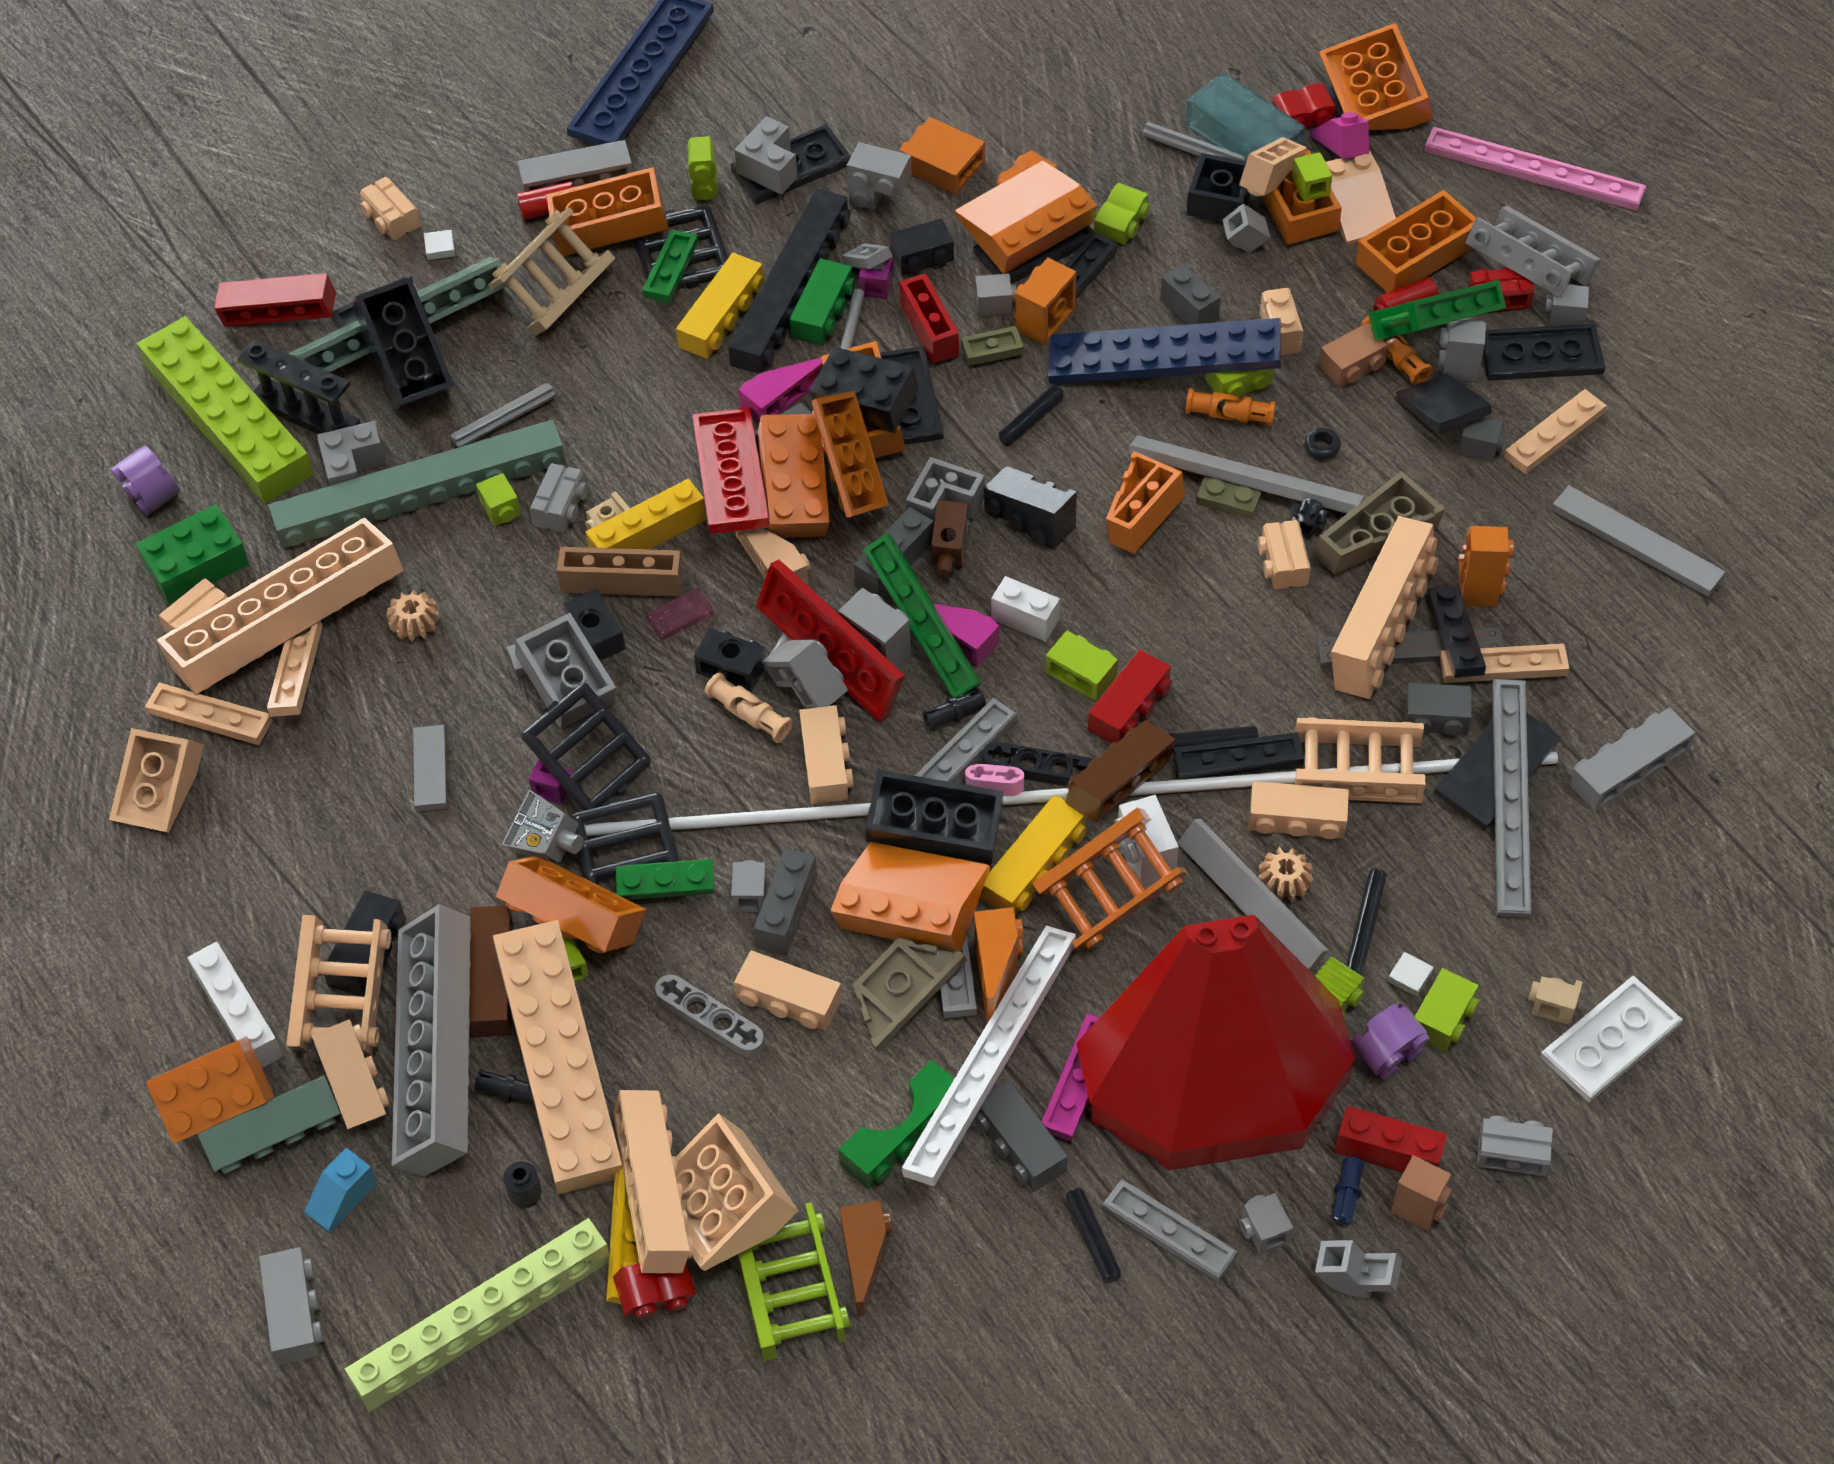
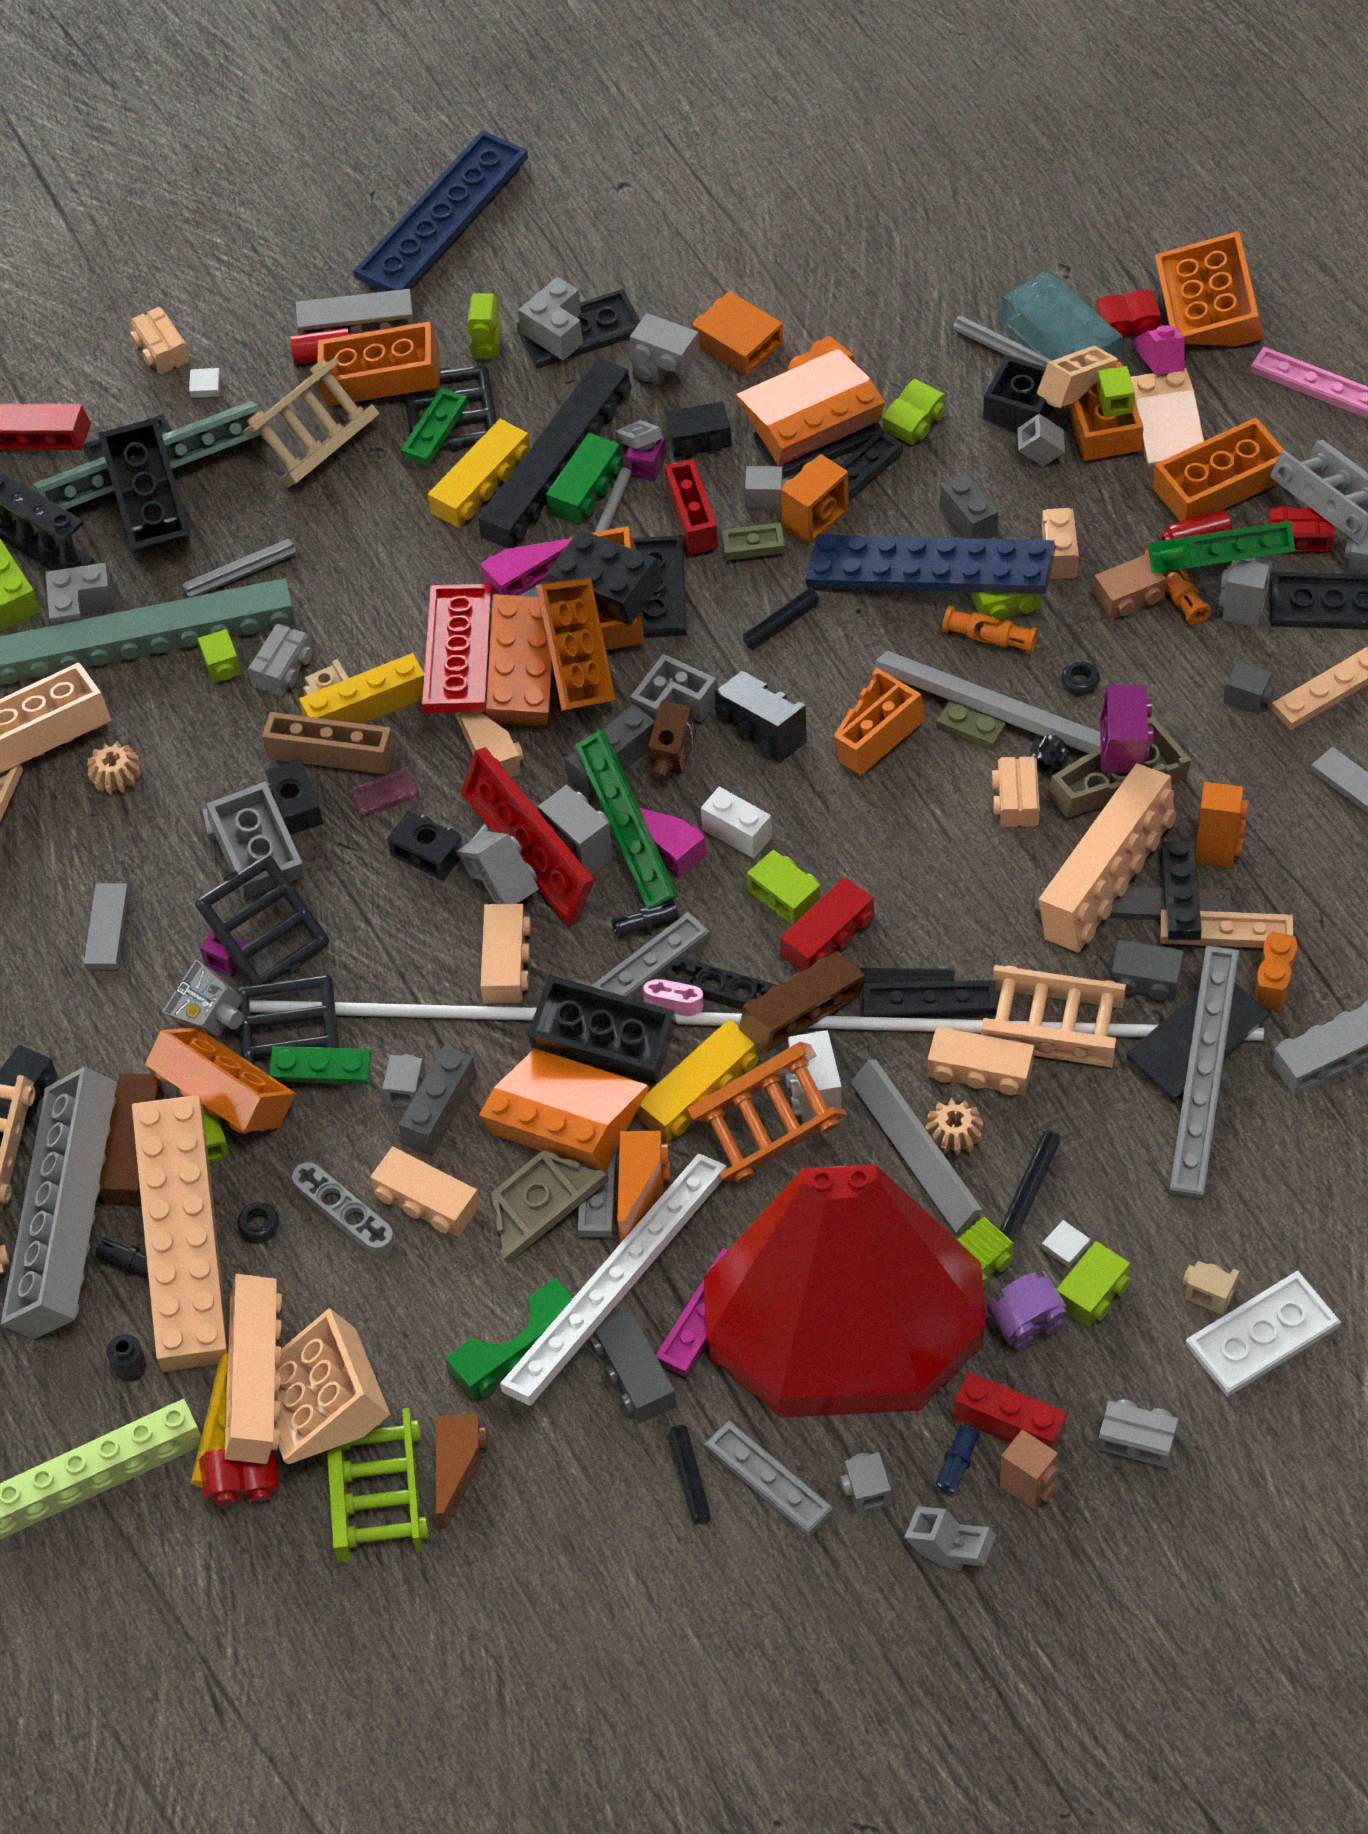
camera: 10 degrees right, 0 degrees up
light nougat piece [704,672,793,743] -> none
black tile [1396,373,1492,433] -> none
none -> black piece [237,1202,279,1241]
none -> magenta brick [1099,684,1153,773]
none -> orange brick [1254,932,1297,1011]

